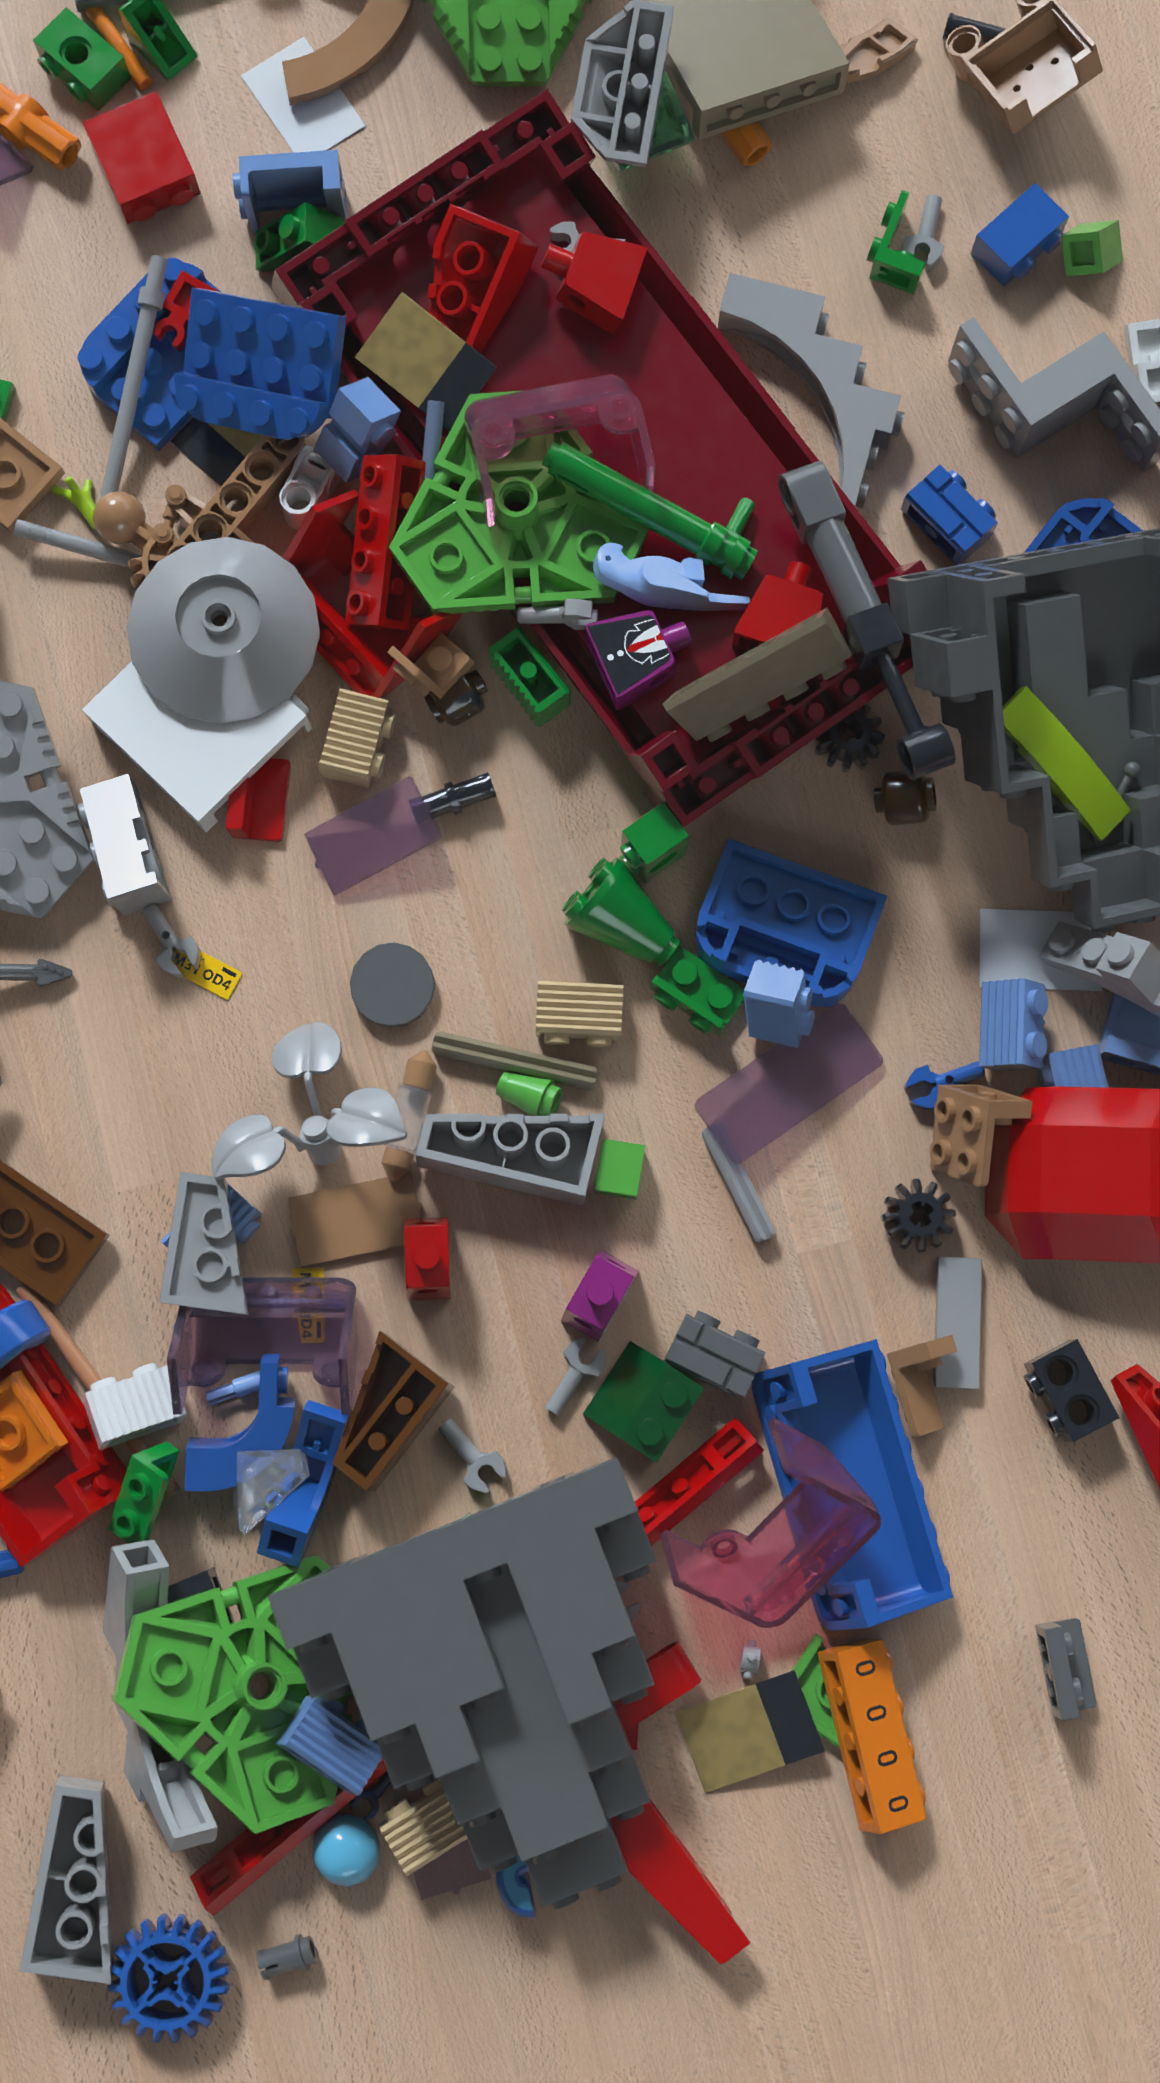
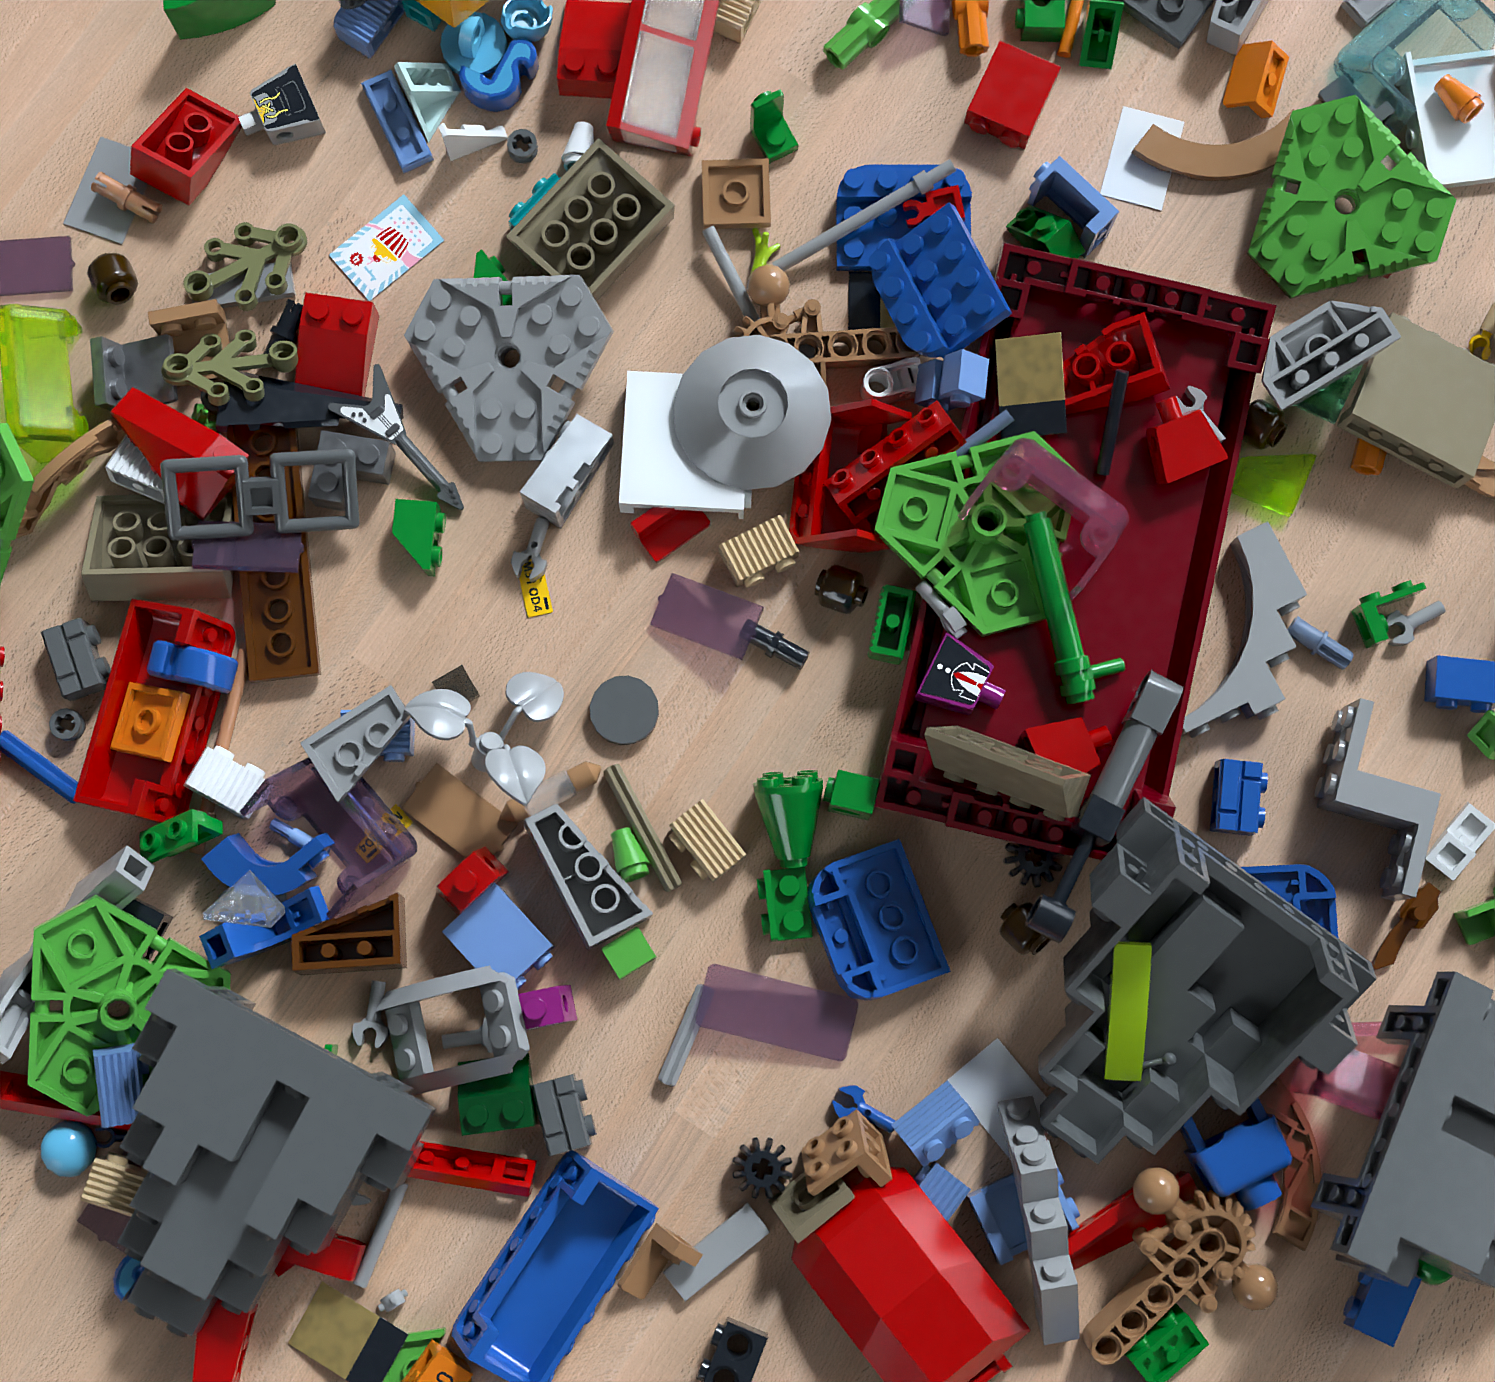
camera: 45 degrees right, 0 degrees up
medium nougat bracket [388,632,475,699] -> none
light blue animal [593,543,750,611] -> none
clear pink windscreen [660,1418,881,1628] -> none
medium blue brick [743,959,815,1048] -> none
none -> light grey bar [353,1182,408,1288]
none -> light grey wedge [375,965,530,1096]
none -> green slope [392,499,446,577]
none -> clear smoke tile [432,665,480,702]
none -> medium blue panel [442,883,555,991]
none -> dark tan tile [768,1171,855,1243]
none -> black bar [1095,369,1129,476]
none -> clear neon green wing [1231,454,1317,517]
none -> dark brown head [1242,399,1288,450]
none -> sand blue axle [1287,616,1354,669]

